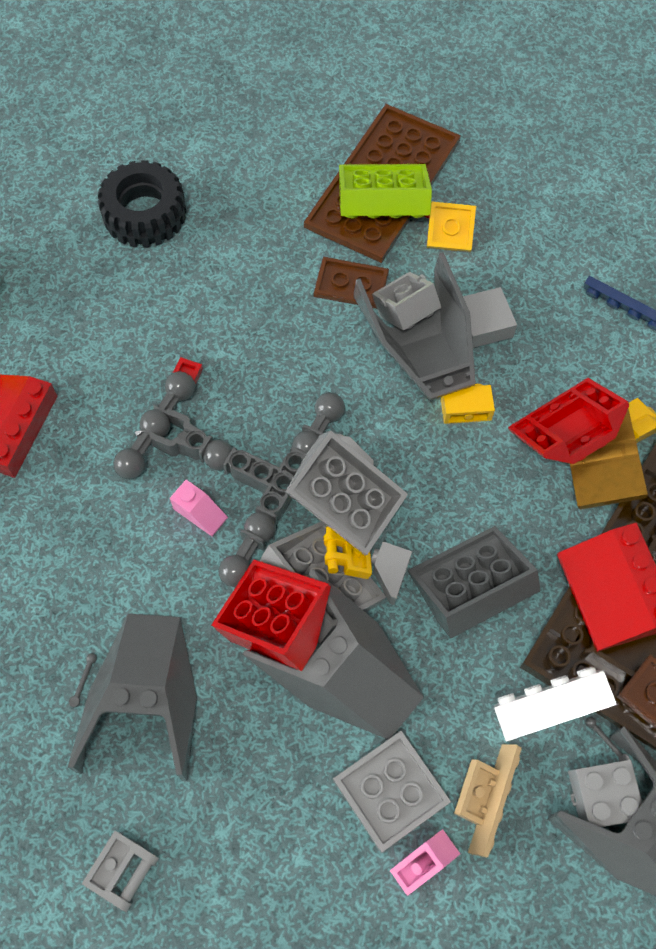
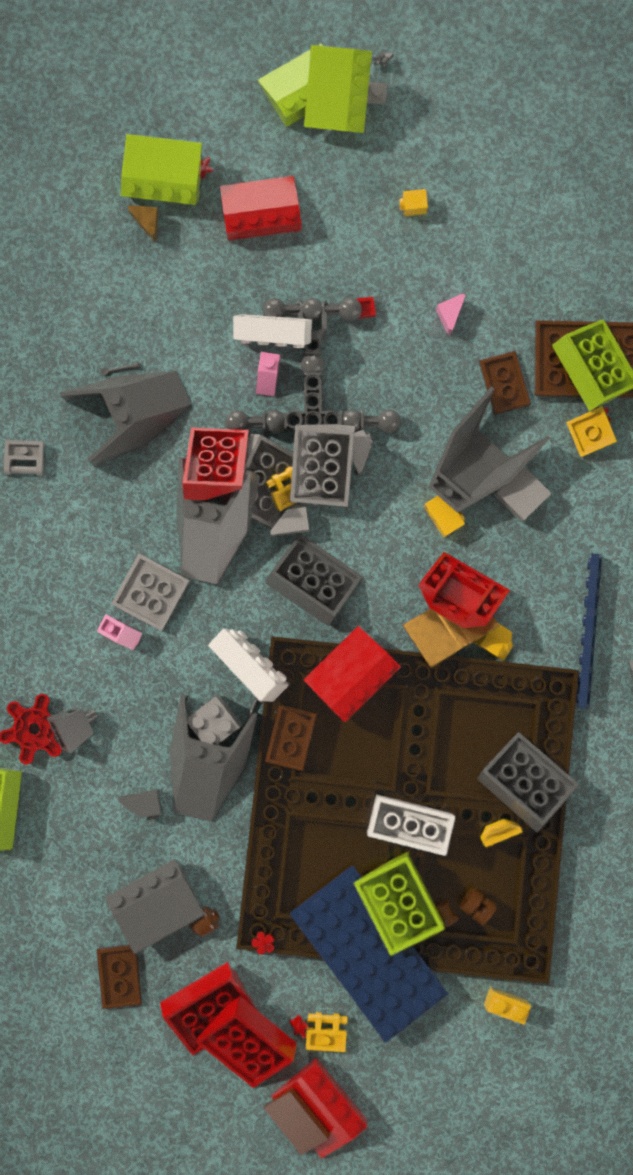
camera: 60 degrees right, 20 degrees up
black tyre [97,160,186,248] -> none
light grey brick [372,272,442,331] -> none
tan bracket [454,744,522,858] -> none
none -> white brick [233,314,312,348]
none -> yellow brick [399,189,428,216]
none -> bright pink slope [436,294,465,335]

